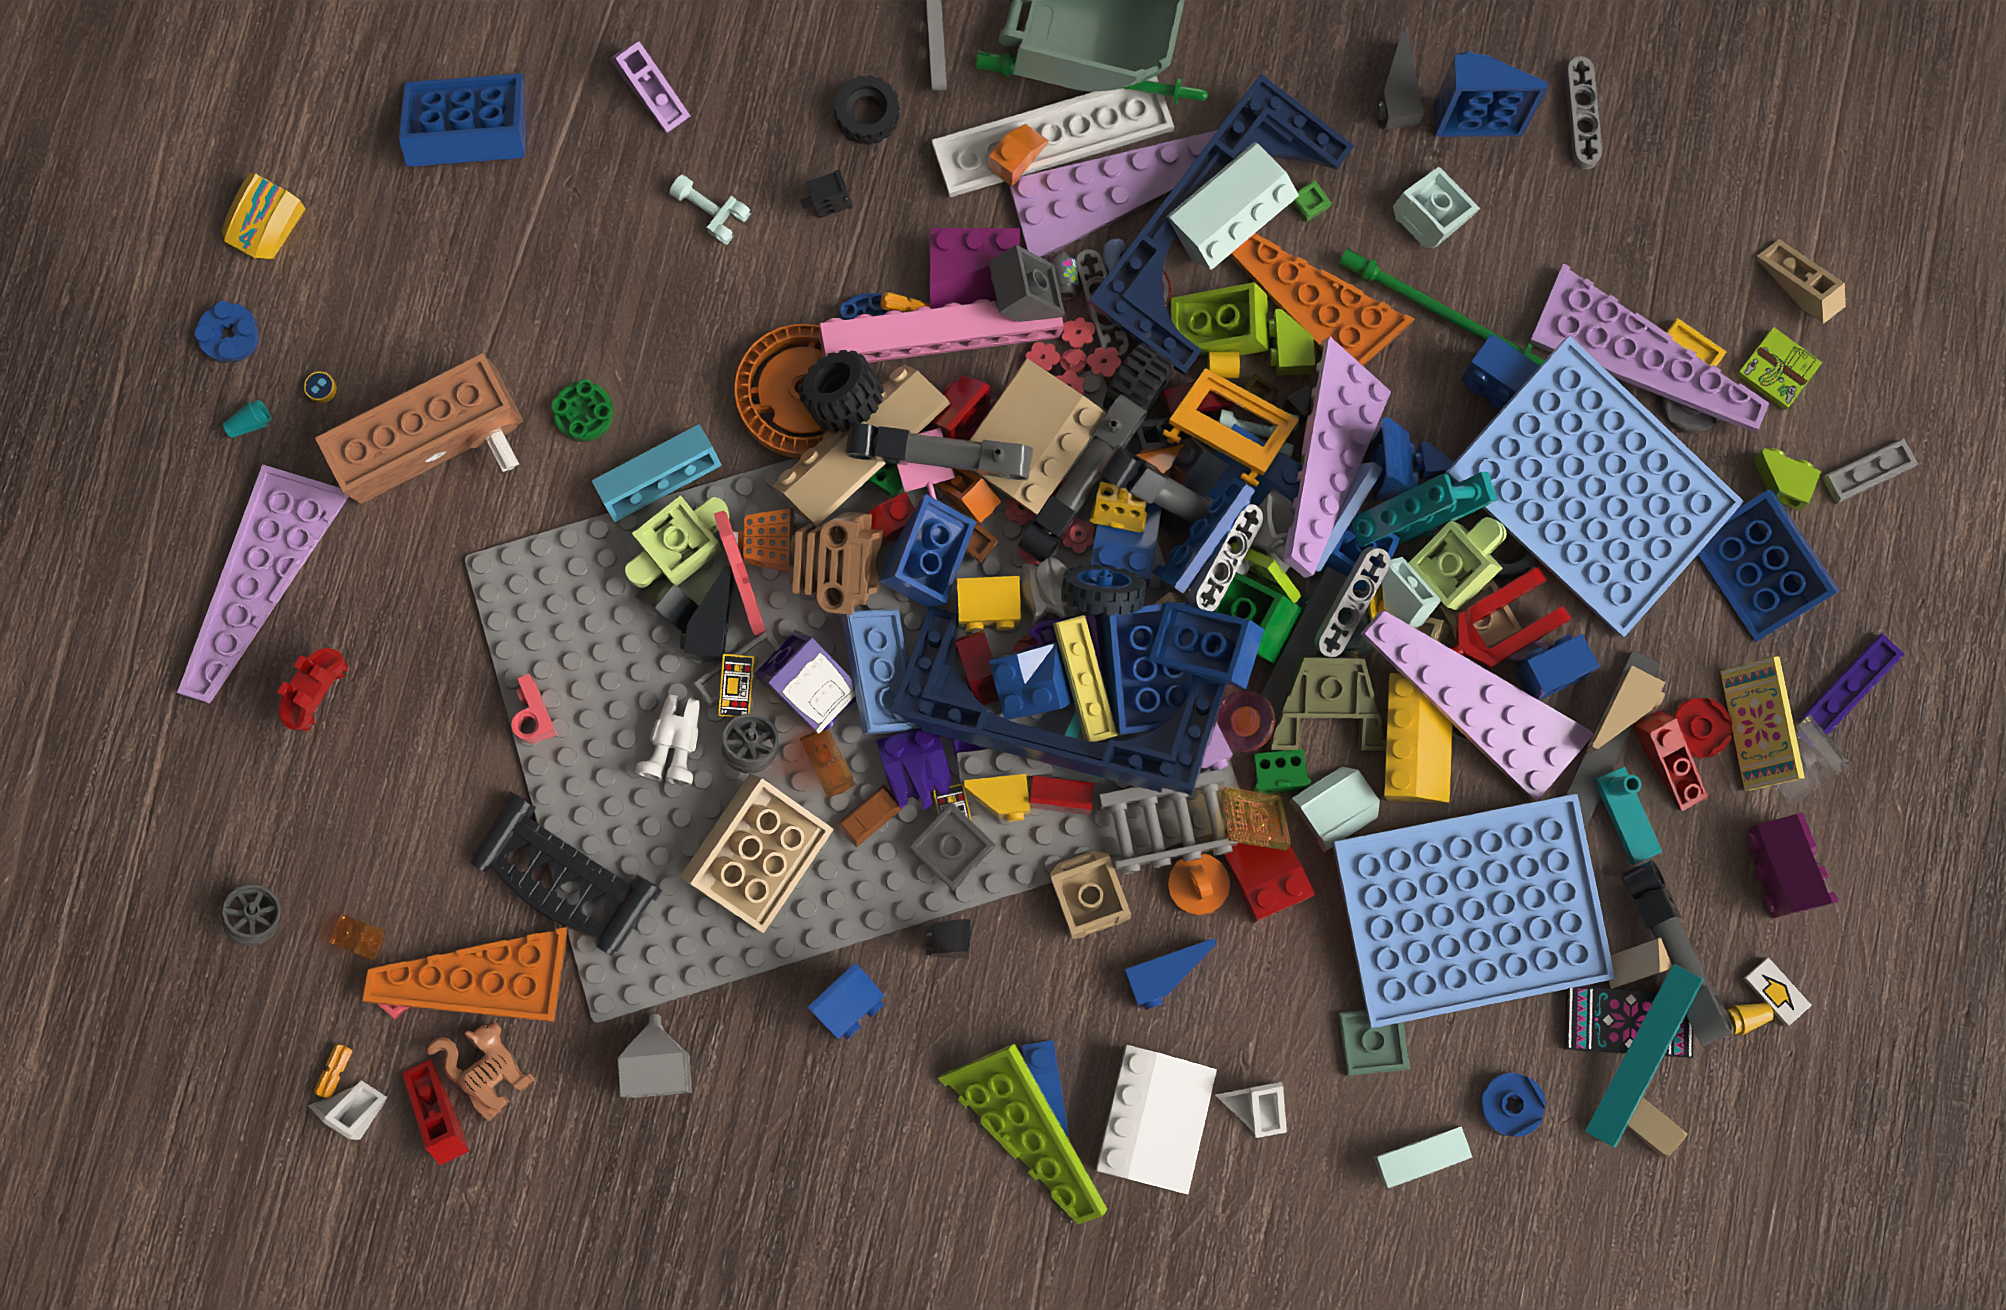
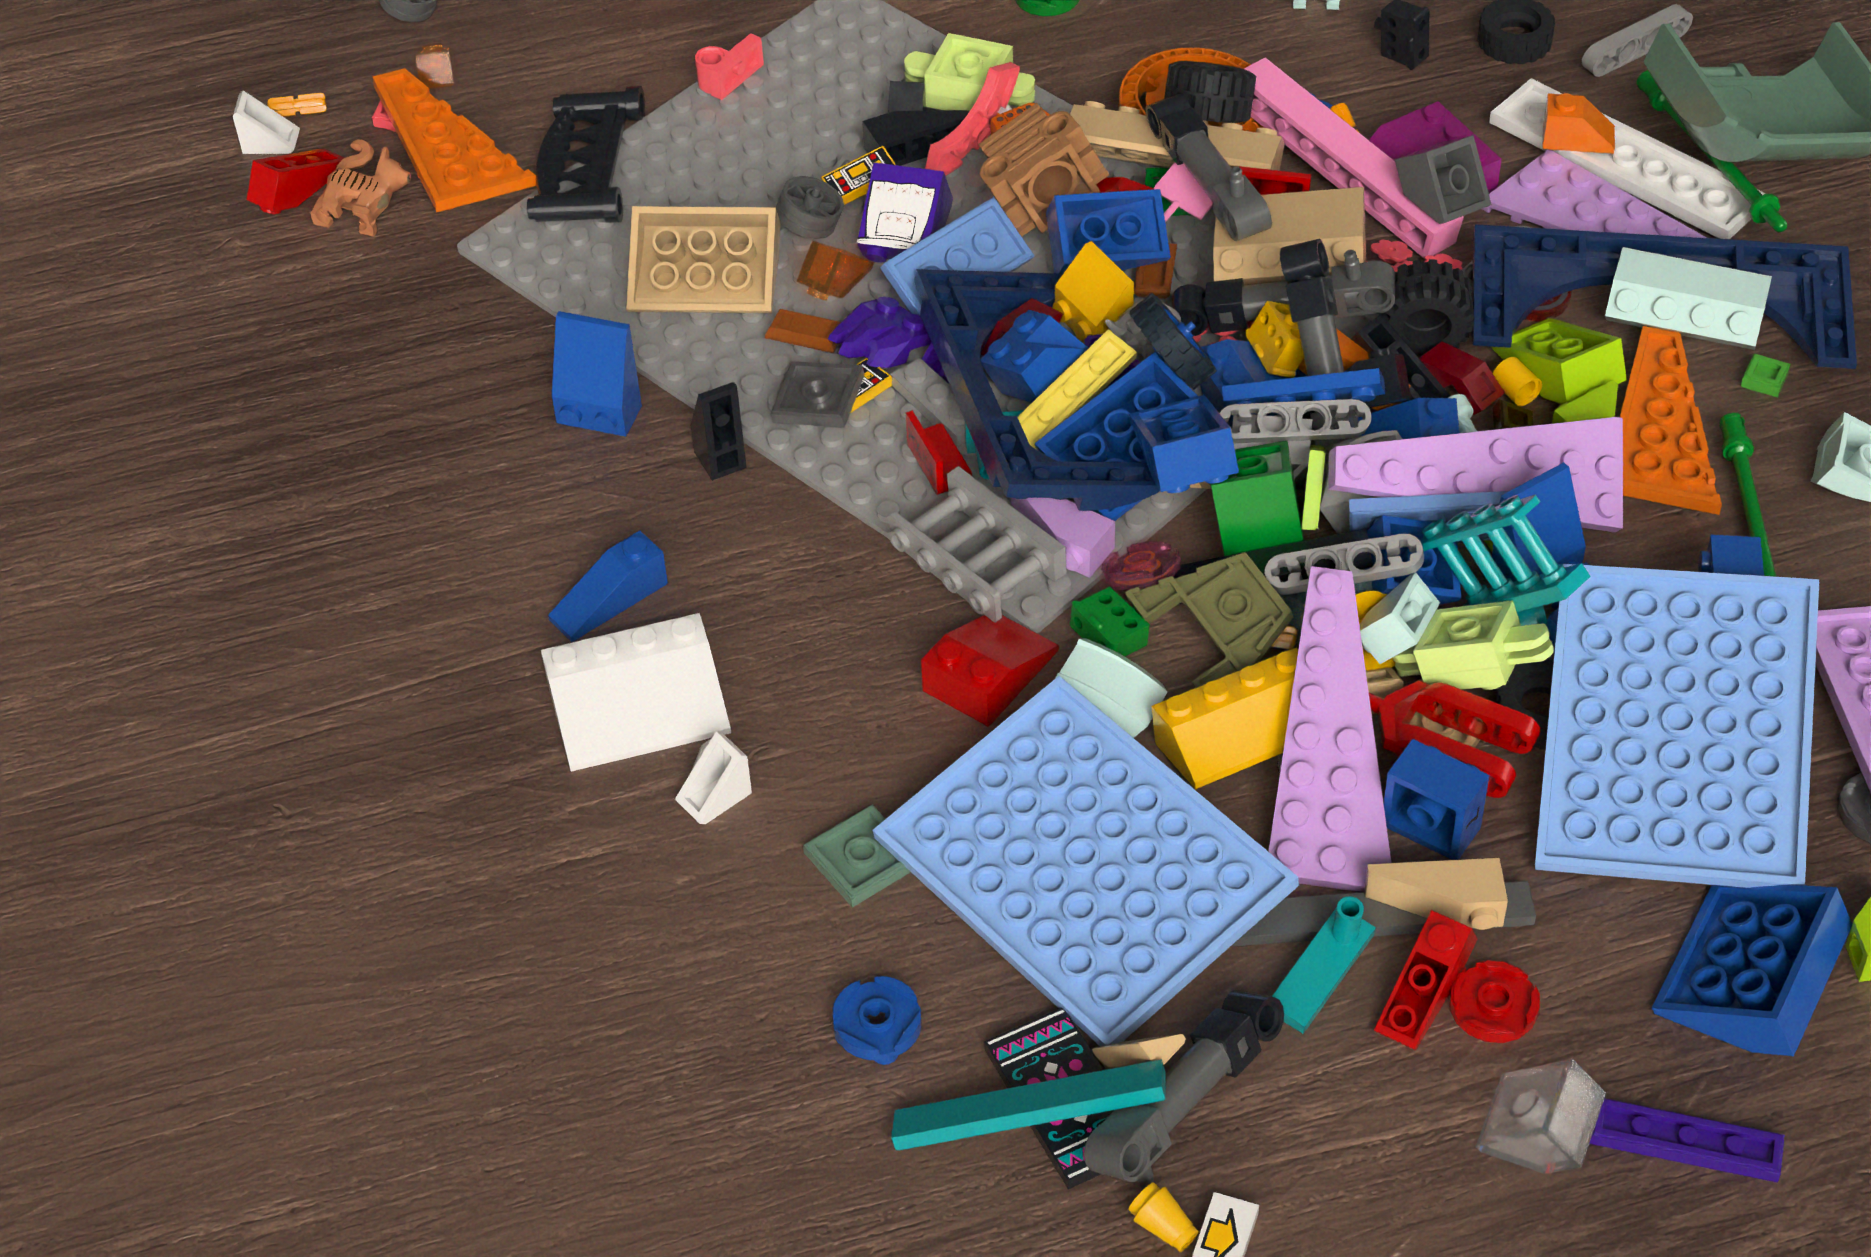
camera: 65 degrees right, 30 degrees down
medium azure brick [592,424,722,523] -> none
light grey piece [618,1014,692,1098] -> none
white piece [635,694,700,786] -> none
orange slope [933,468,1001,523] -> none
lime wing [938,1044,1108,1225] -> none
yellow slope [964,774,1030,822] -> none
flat silver brick [1048,253,1079,300] -> none
tan slope [1050,851,1131,939] -> none
blue slope [1124,938,1216,1010] -> none
light orange piece [1163,368,1299,487] -> none
orange tile [1167,853,1230,916] -> none
clear yellow tile [1221,787,1291,851] -> none
light aqua slope [1373,1127,1472,1188] -> none
tan slope [1627,1097,1687,1158] -> none
light yellow tile [1720,657,1805,791] -> none
magenta wedge [1747,813,1839,919] -> none

